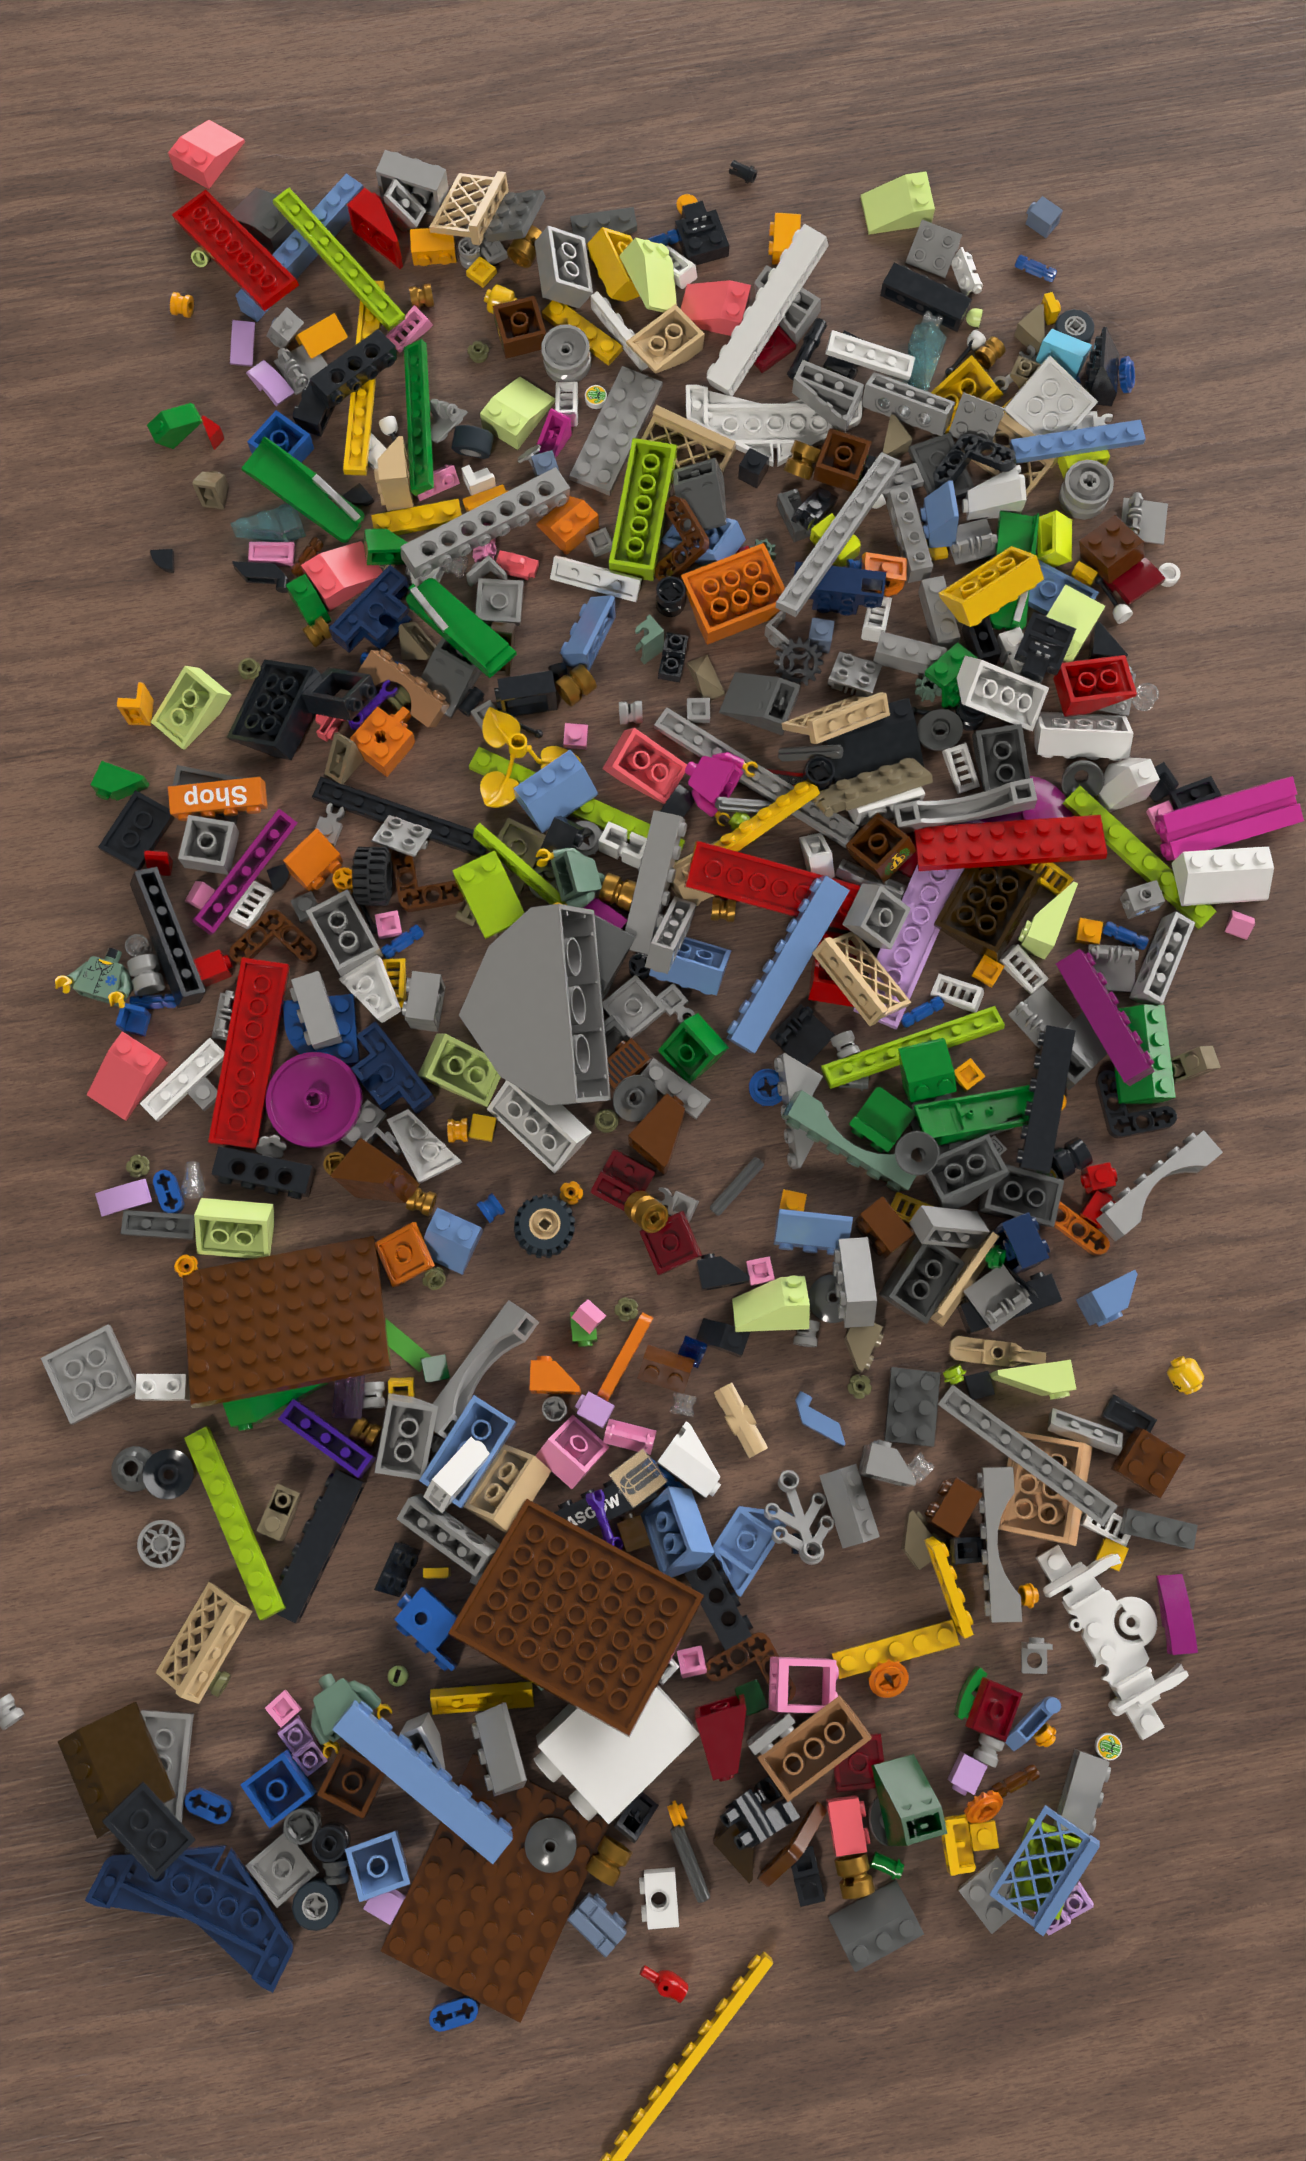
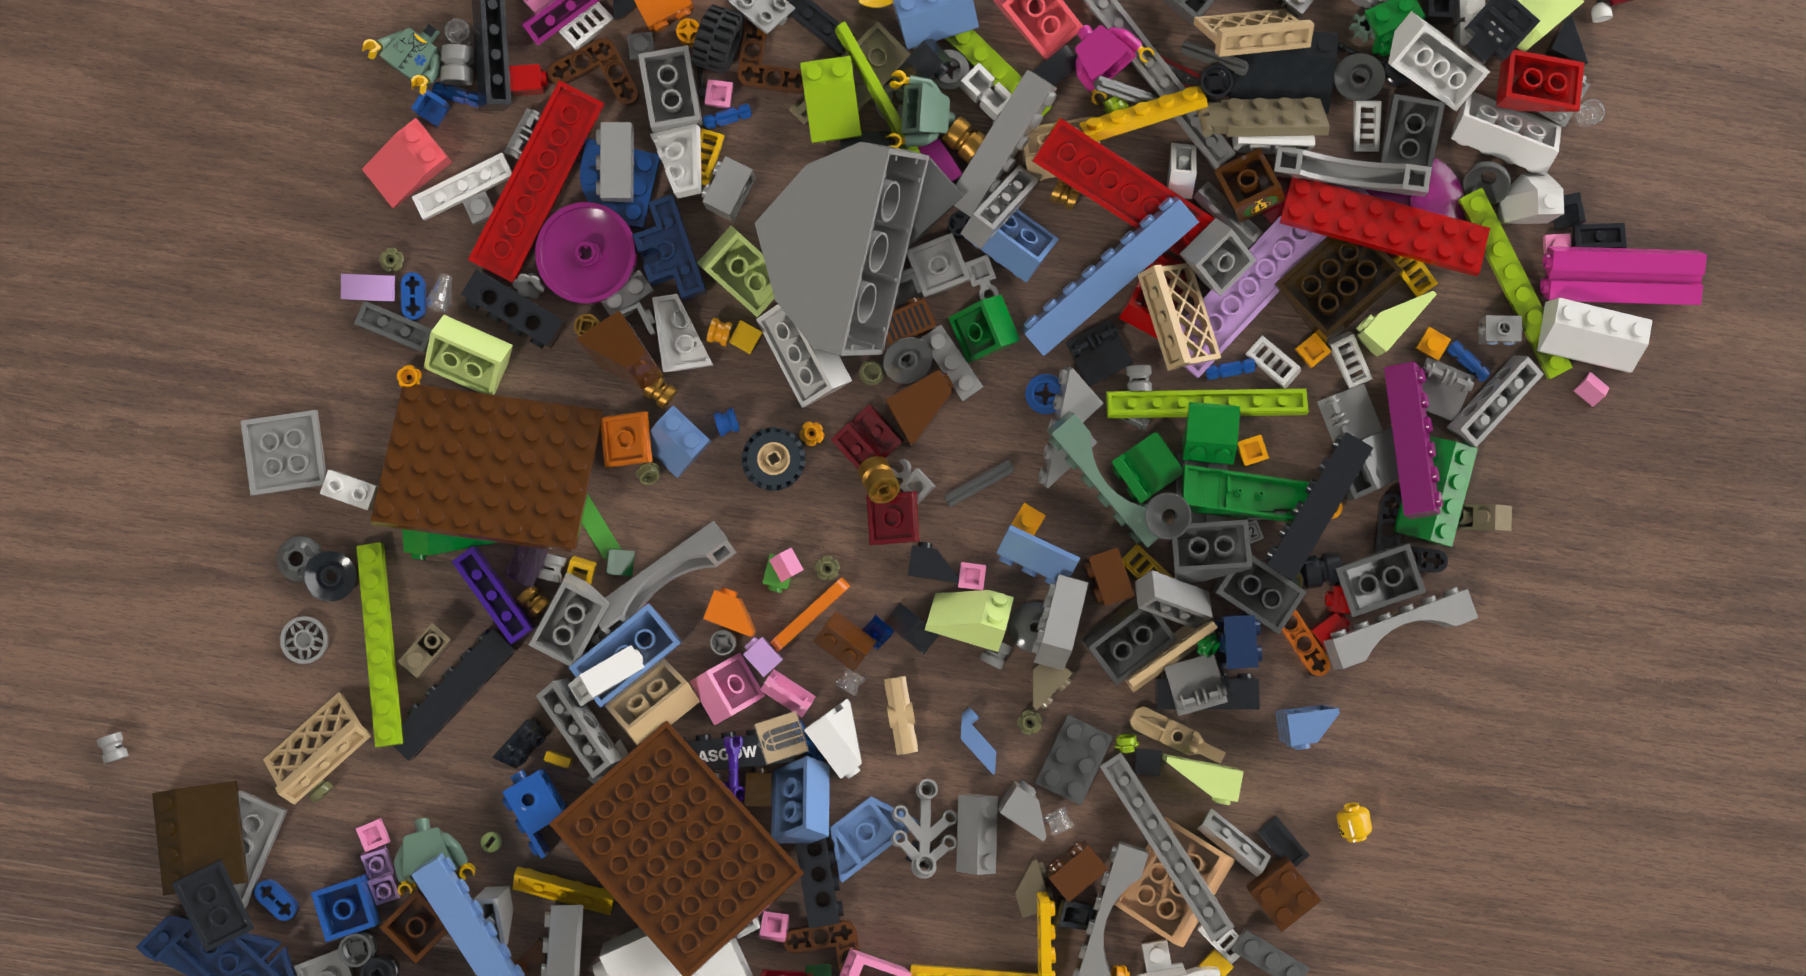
camera: 25 degrees right, 10 degrees up
none -> dark grey slope [1335,543,1426,617]

